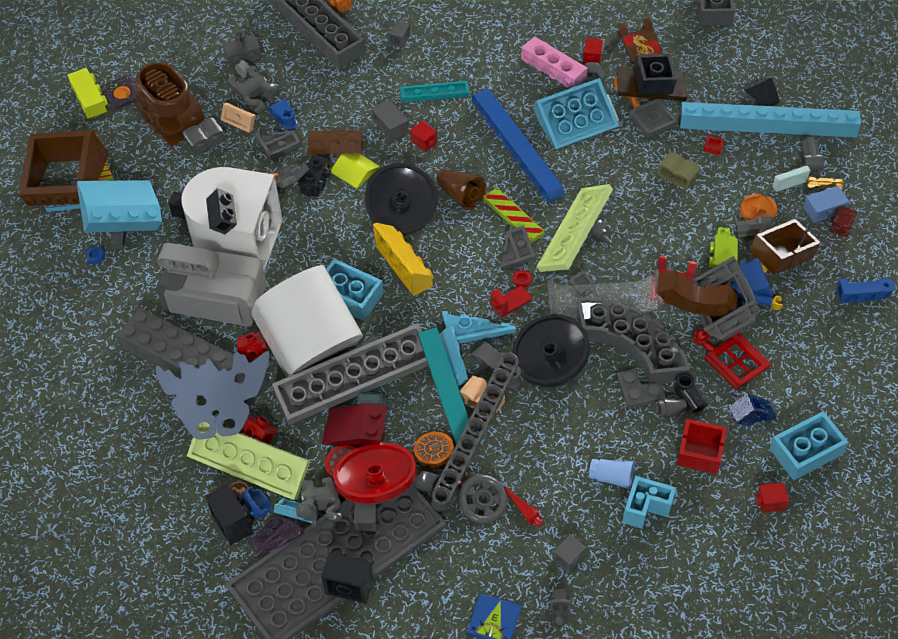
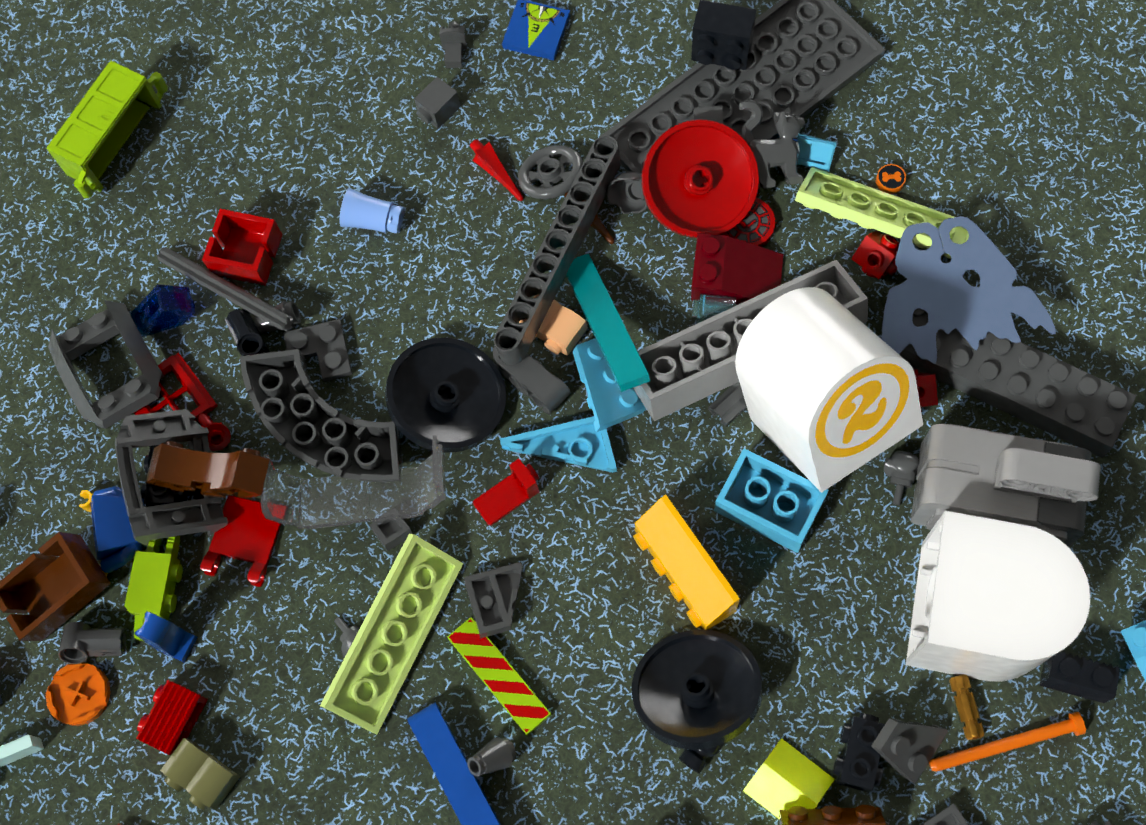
camera: 175 degrees left, 15 degrees up
black brick [205,484,253,546] -> none
black brick [206,188,237,235] -> none
blue hair [240,486,272,518] -> none
clear purple wing [248,514,305,555] -> none
orange tile [414,432,454,468] -> none
reddish brown cone [437,169,487,210] -> none
red tile [513,270,532,288] -> none
medium azure brick [622,476,676,529] -> none
red brick [755,483,789,513] -> none
medium azure brick [770,411,848,481] -> none
none -> lime container [46,61,168,199]
none -> dark grey wedge [48,300,165,429]
none -> blue leg [134,611,198,663]
none -> red brick [136,680,208,755]
none -> dark grey axle [157,247,294,331]
none -> dark grey cone [467,737,516,776]

